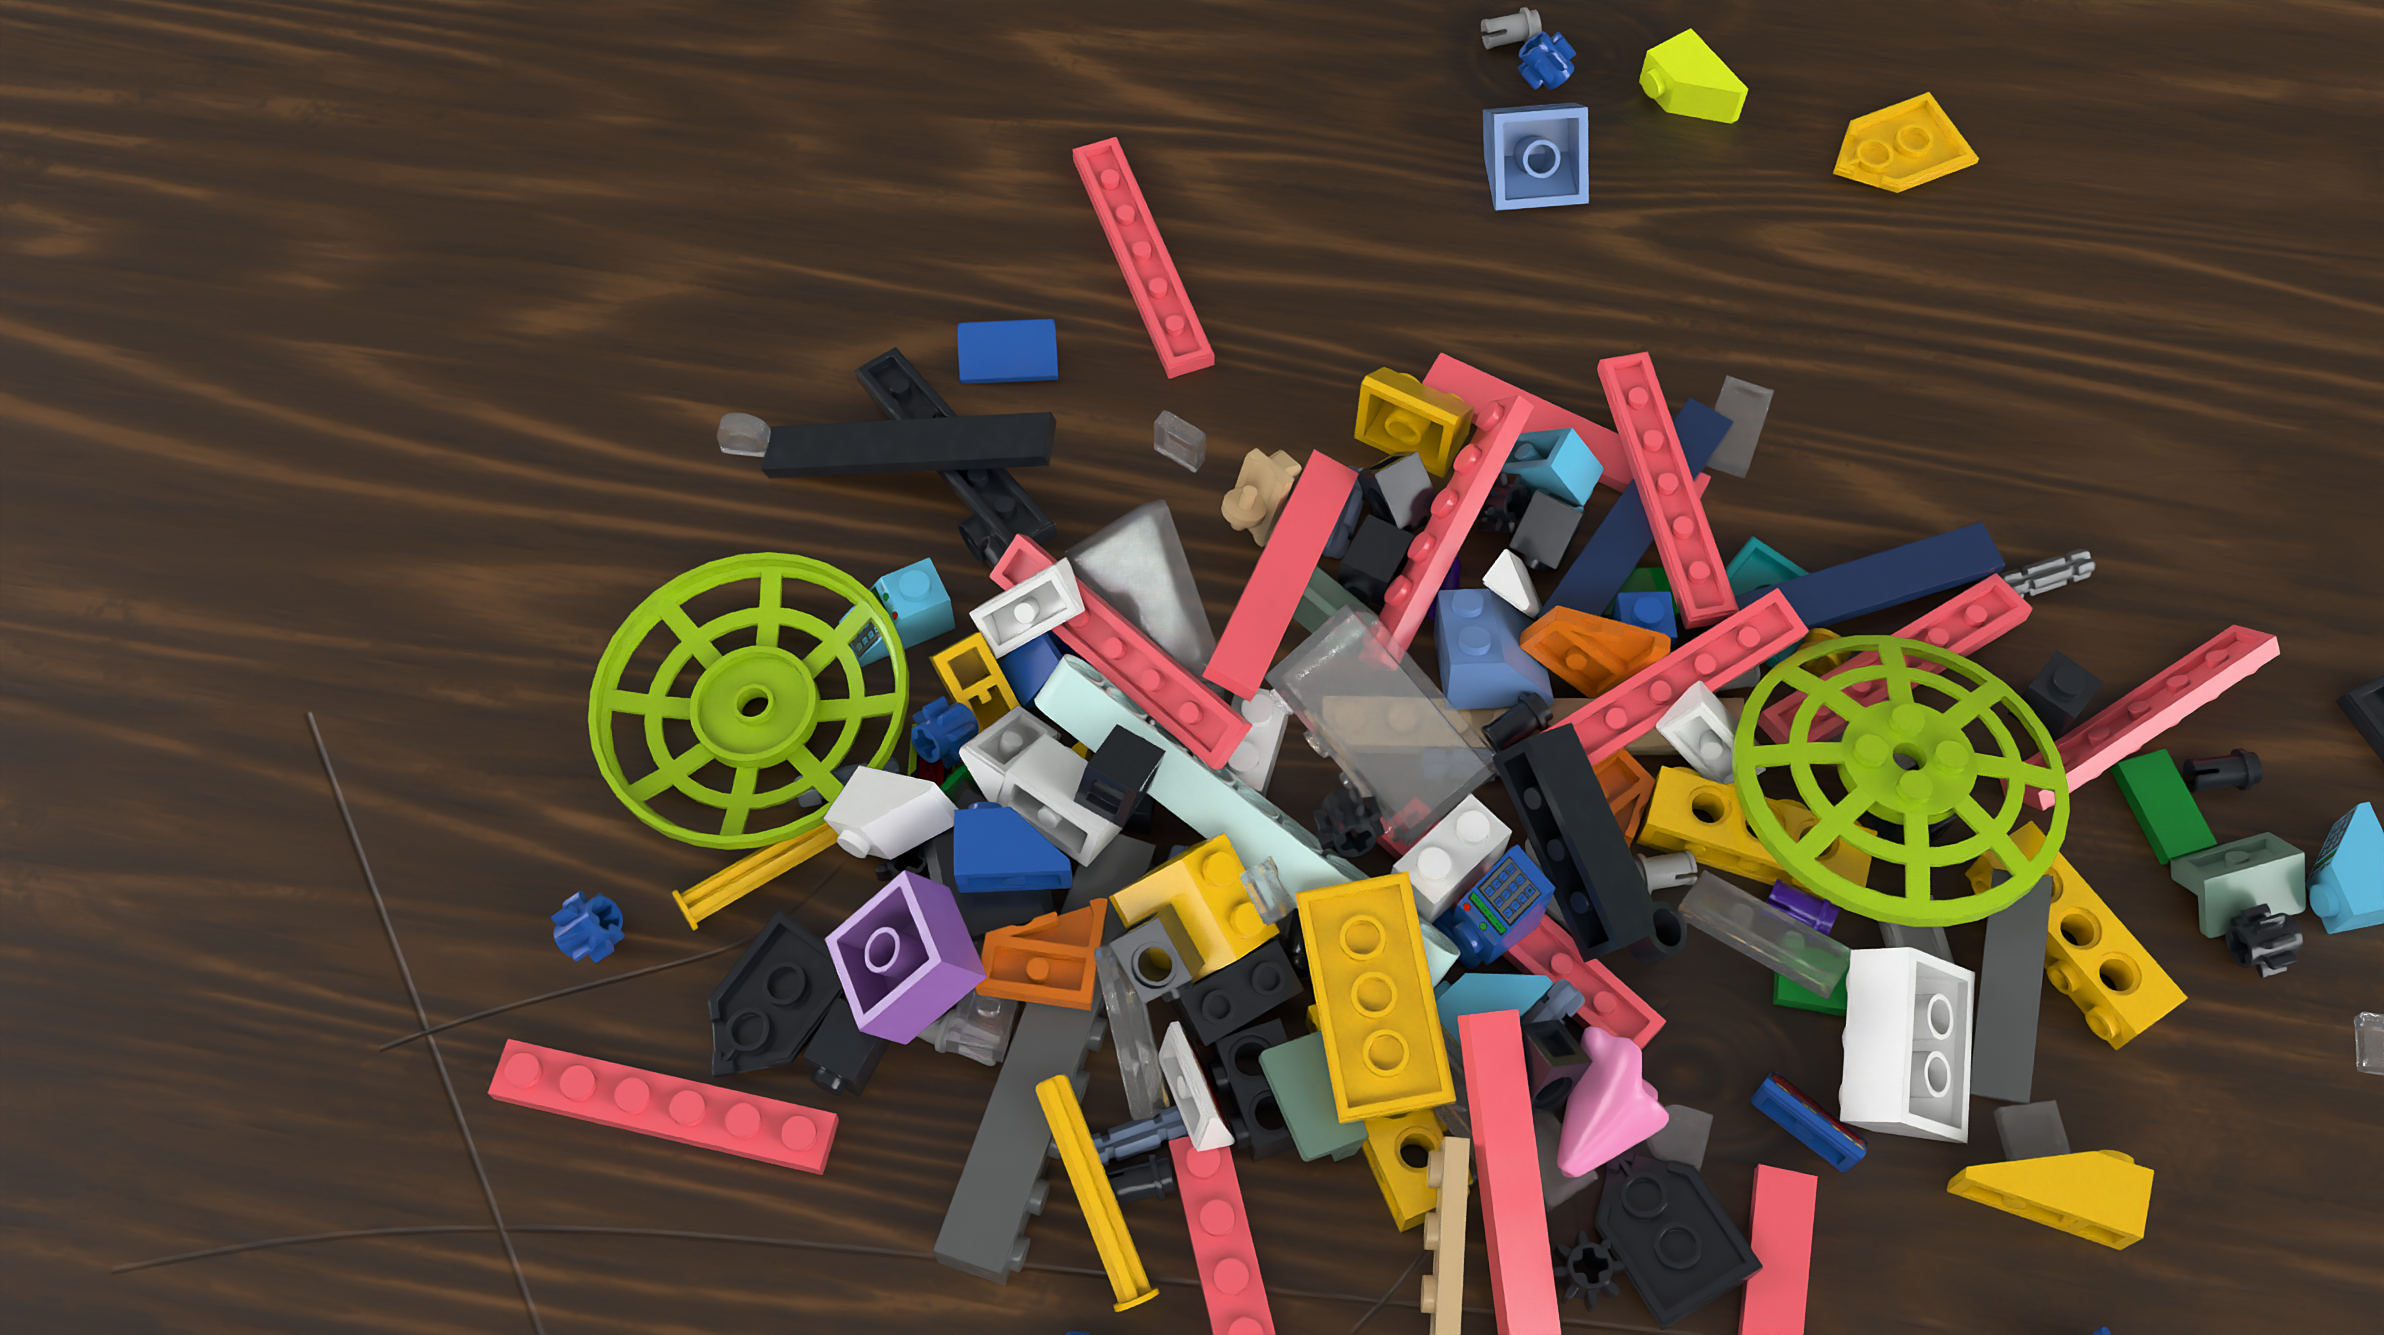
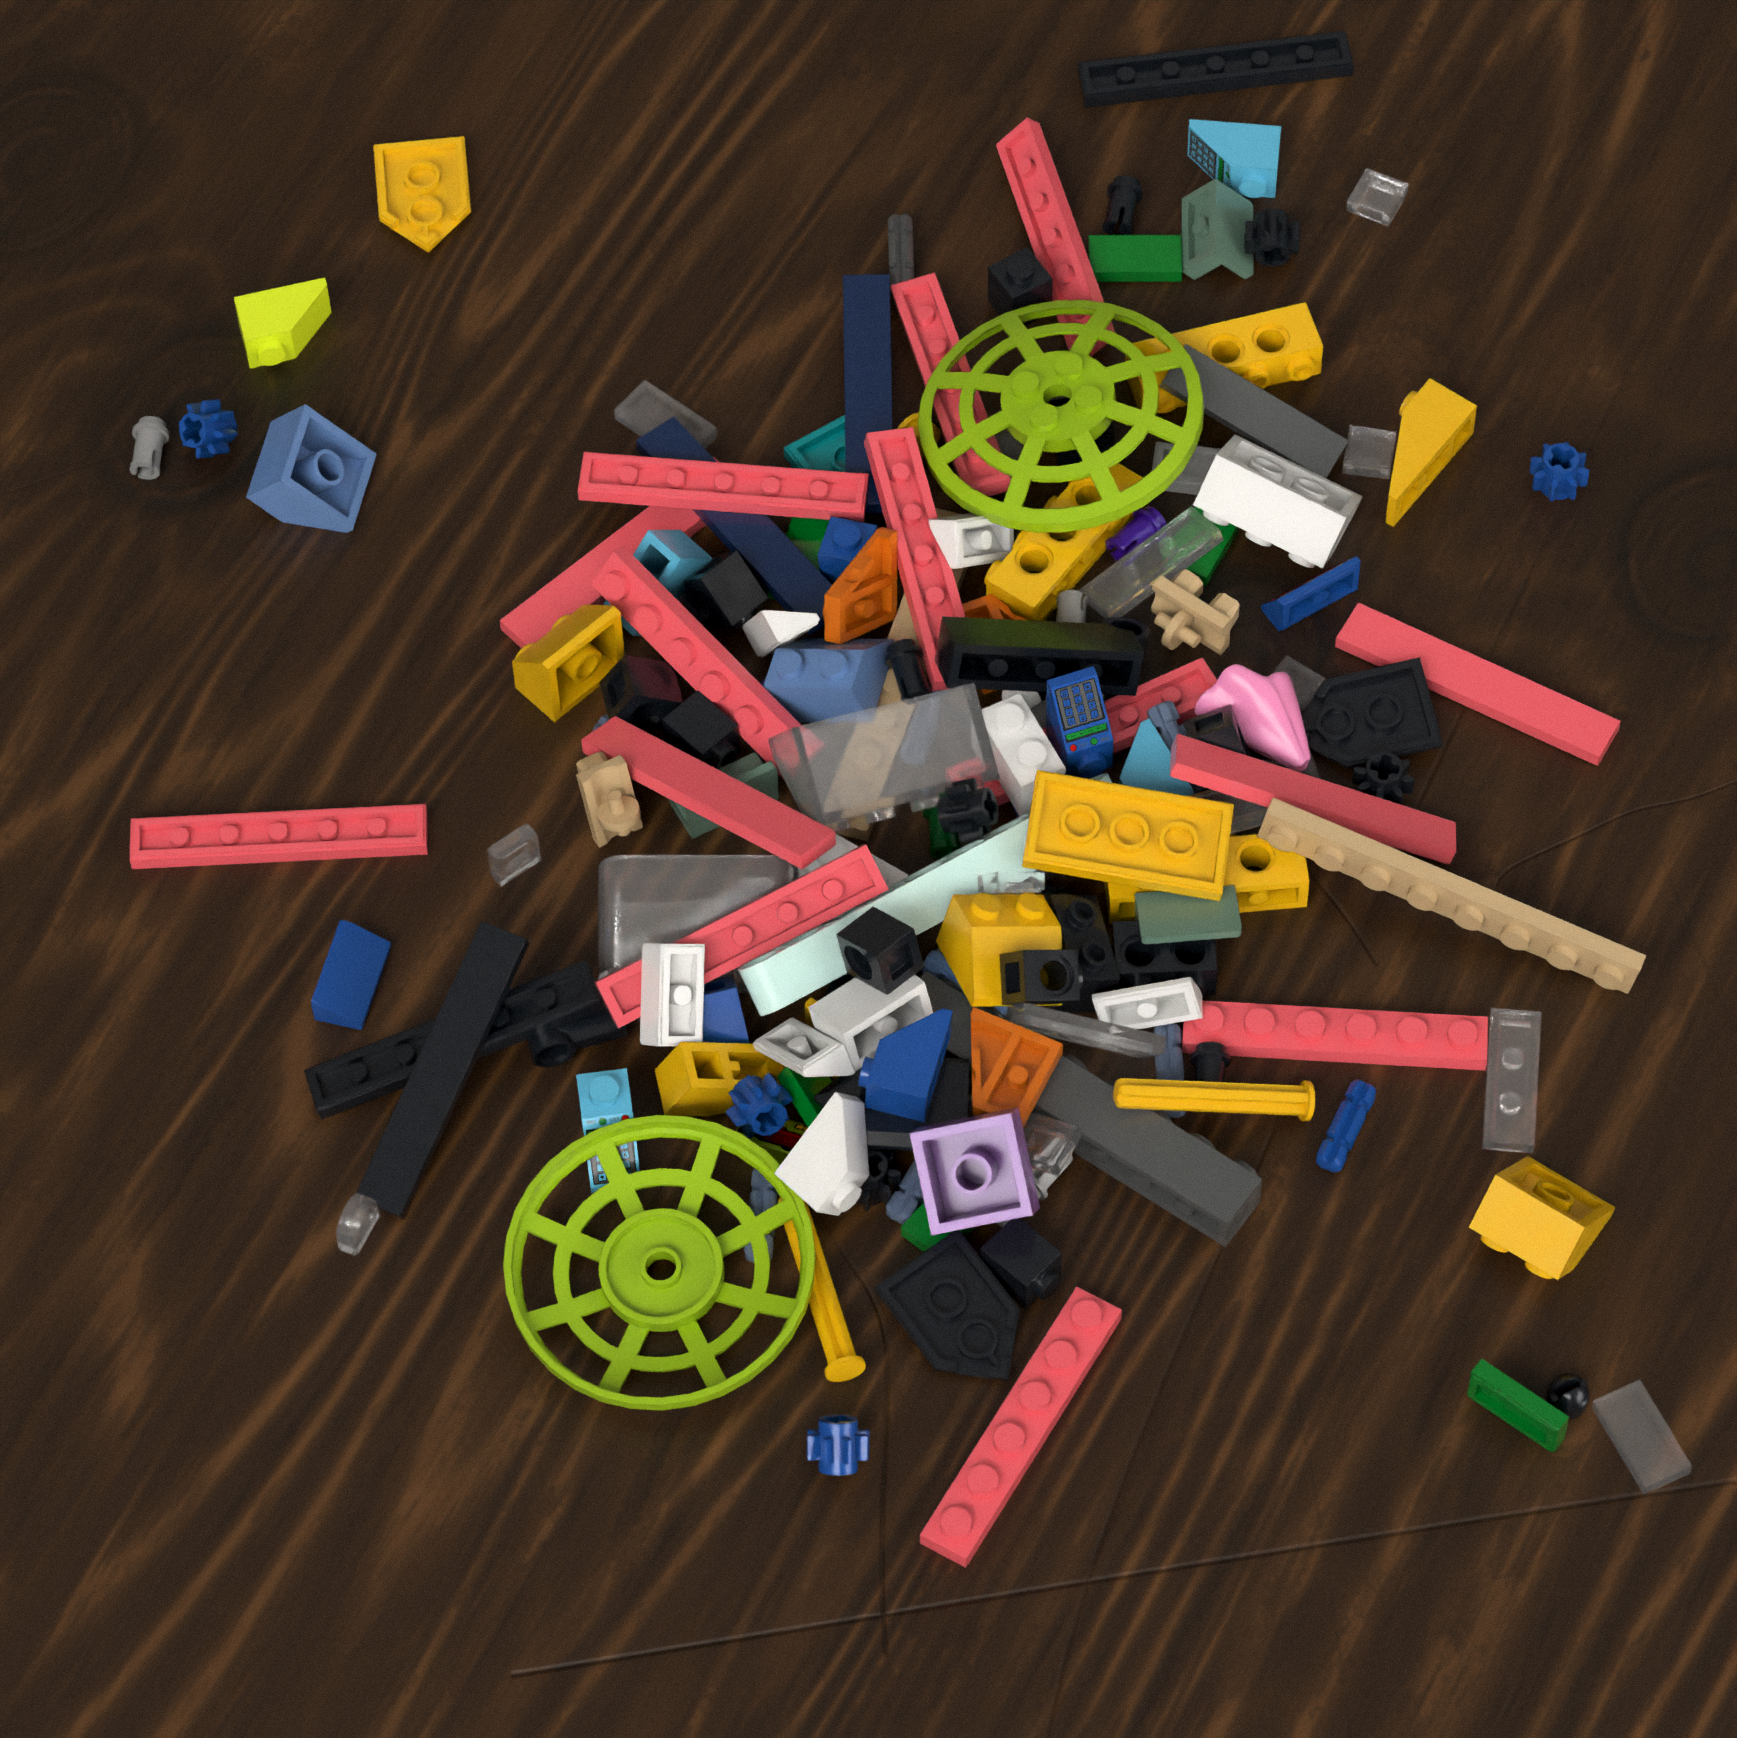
camera: 70 degrees left, 5 degrees down
none -> tan hips [1151,568,1240,655]

